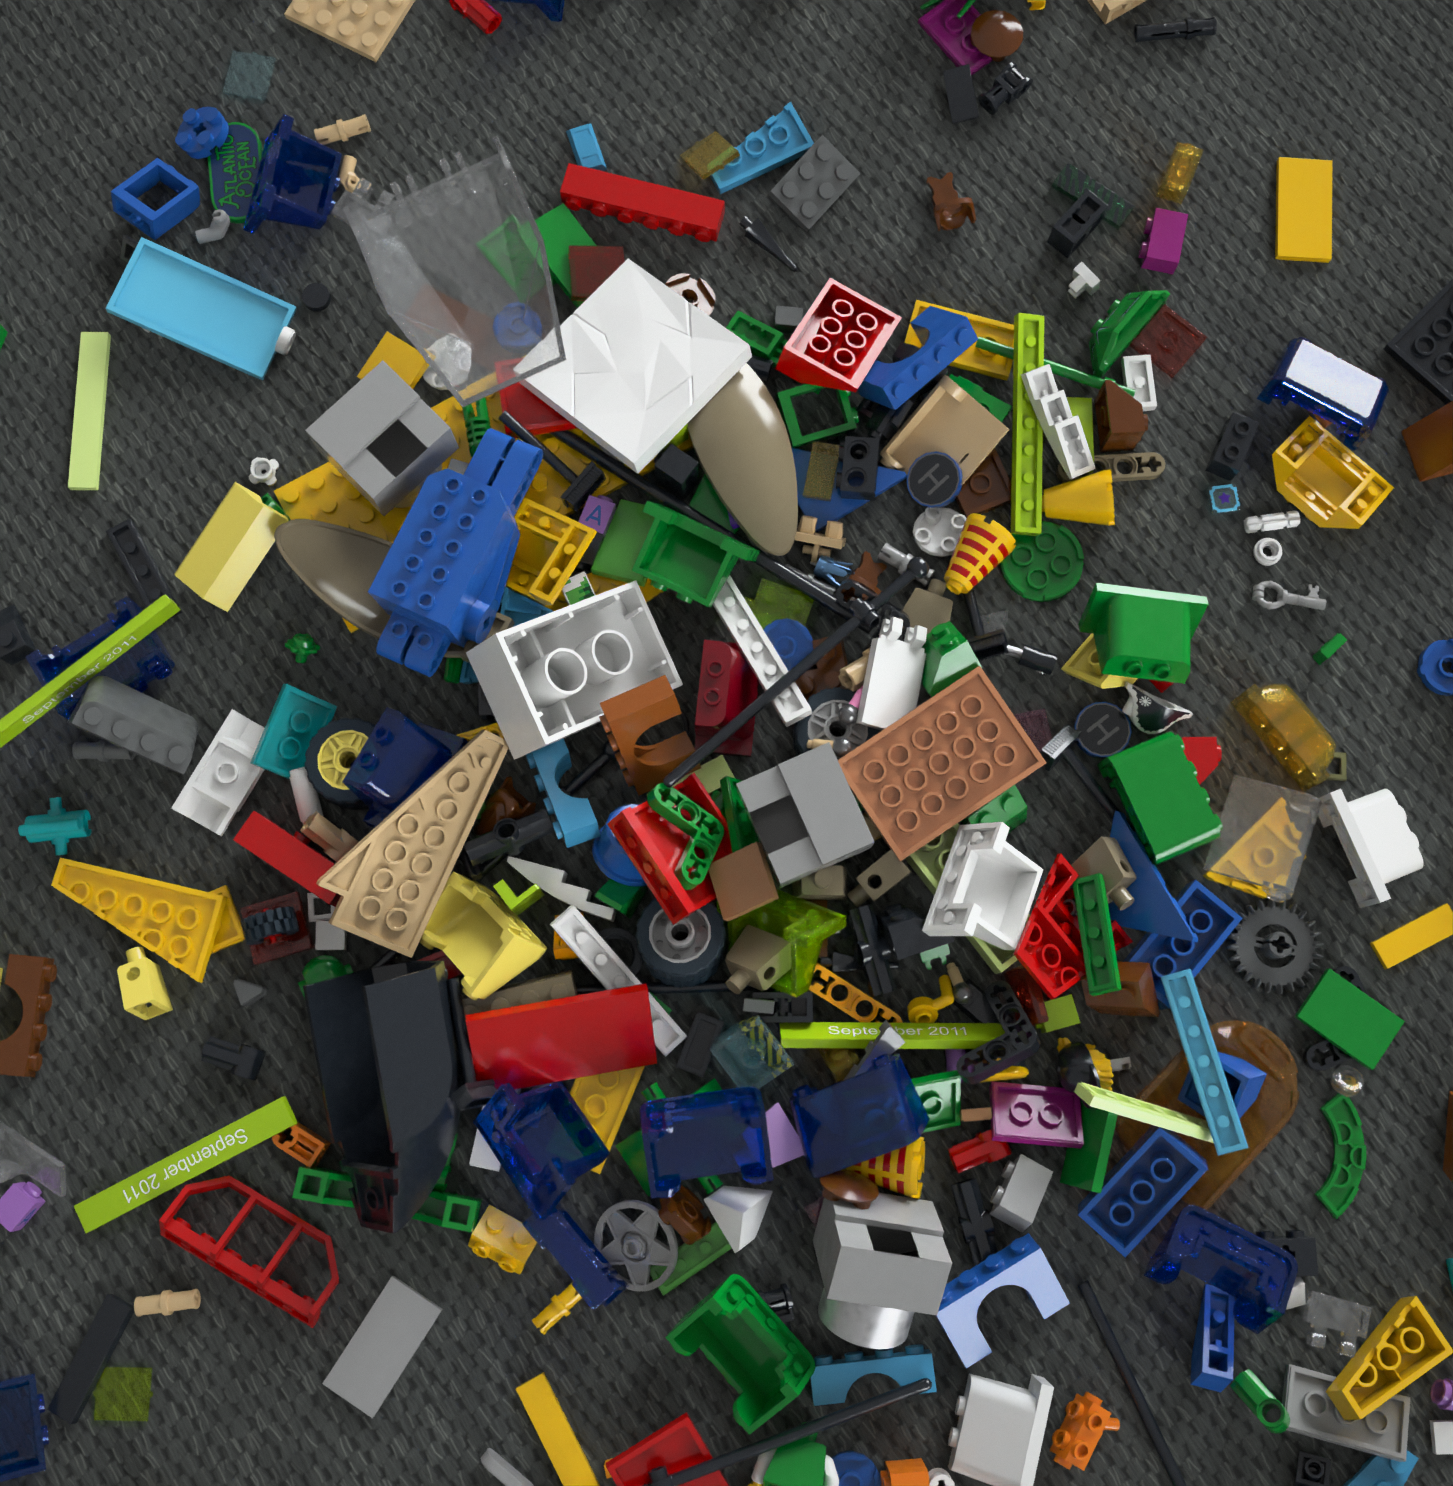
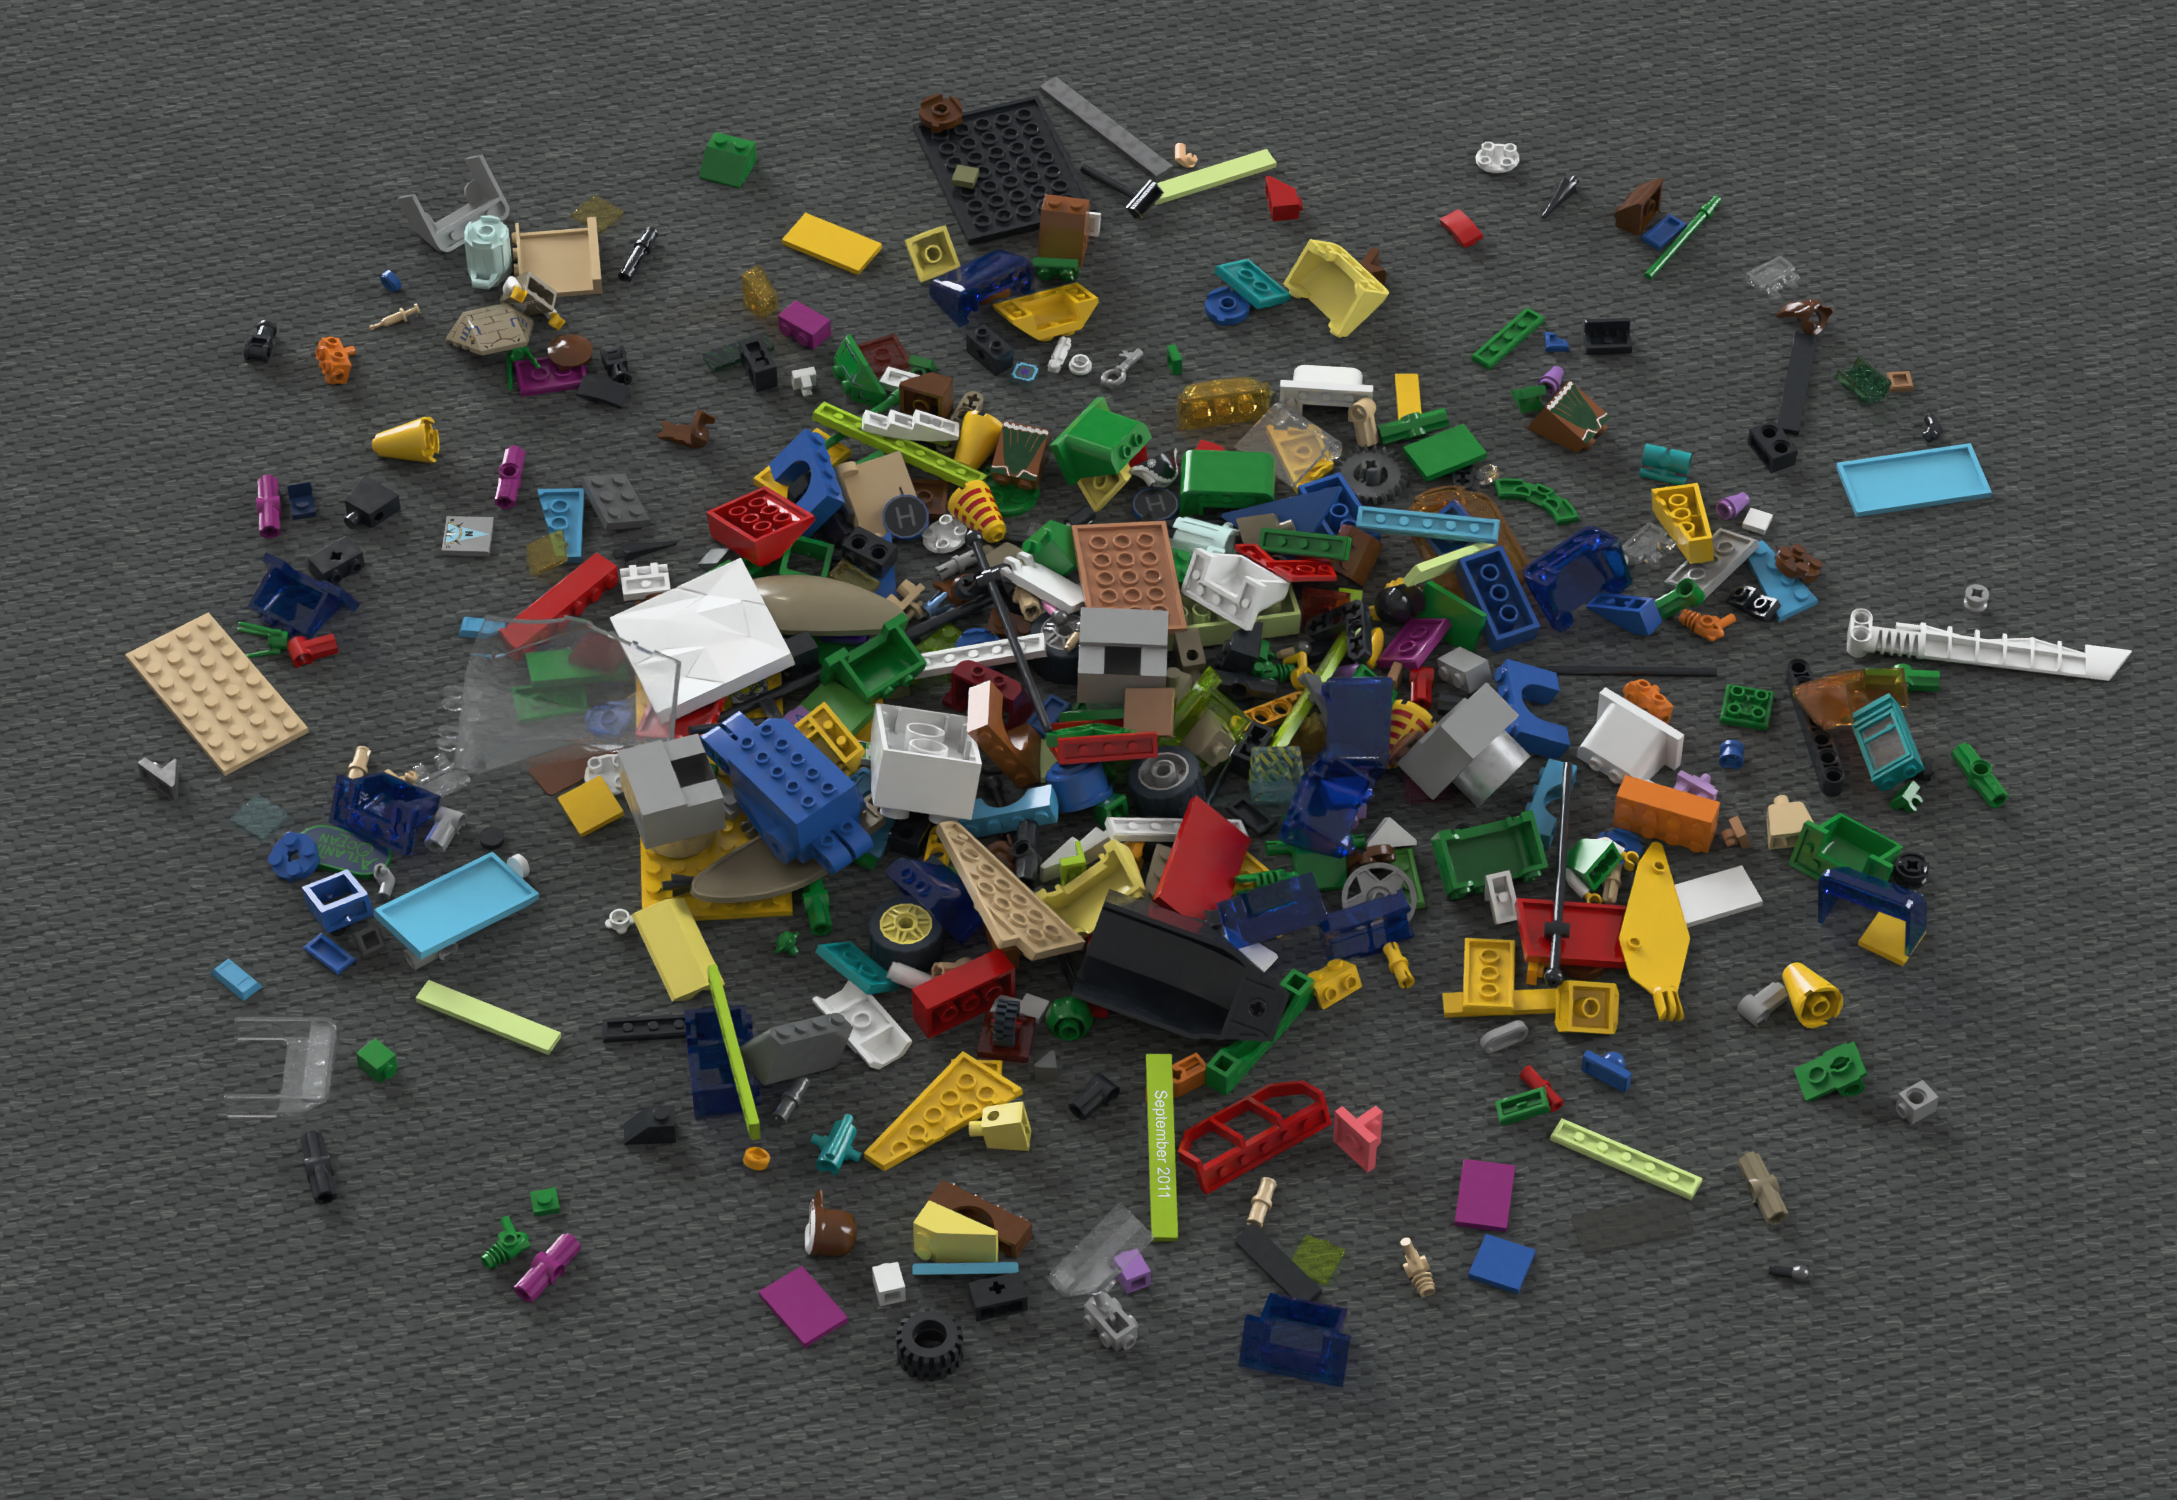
camera: 65 degrees left, 30 degrees down
light grey tile [322,1276,443,1419] -> none
dark grey tile [743,997,775,1014] -> none
none -> dark azure tile [210,959,263,1001]
none -> blue tile [303,933,356,975]
none -> light grey piece [424,806,466,854]
none -> light grey tile [442,516,494,556]
none -> magenta piece [495,446,526,510]
none -> white plate [620,563,671,601]
none -> black piece [661,874,695,897]
none -> green slope [699,132,757,189]
none -> light orange tile [743,1147,770,1170]
none -> green piece [801,878,833,936]
none -> light yellow slope [904,225,961,282]
none -> green tile [908,355,937,375]
none -> slope [990,421,1052,490]
none -> blue tile [1025,694,1071,740]
none -> green tile [1033,257,1080,282]
none -> light aqua container [1169,517,1239,559]
none -> green hinge [1235,869,1299,898]
none -> green piece [1250,662,1295,683]
none -> coral bracket [1333,1106,1383,1173]
none -> tan piece [1348,397,1379,447]
none -> green piece [1377,408,1450,446]
none -> yellow tile [1462,938,1515,1015]
none -> white slope [1484,870,1517,925]
none -> orange piece [1678,609,1736,642]

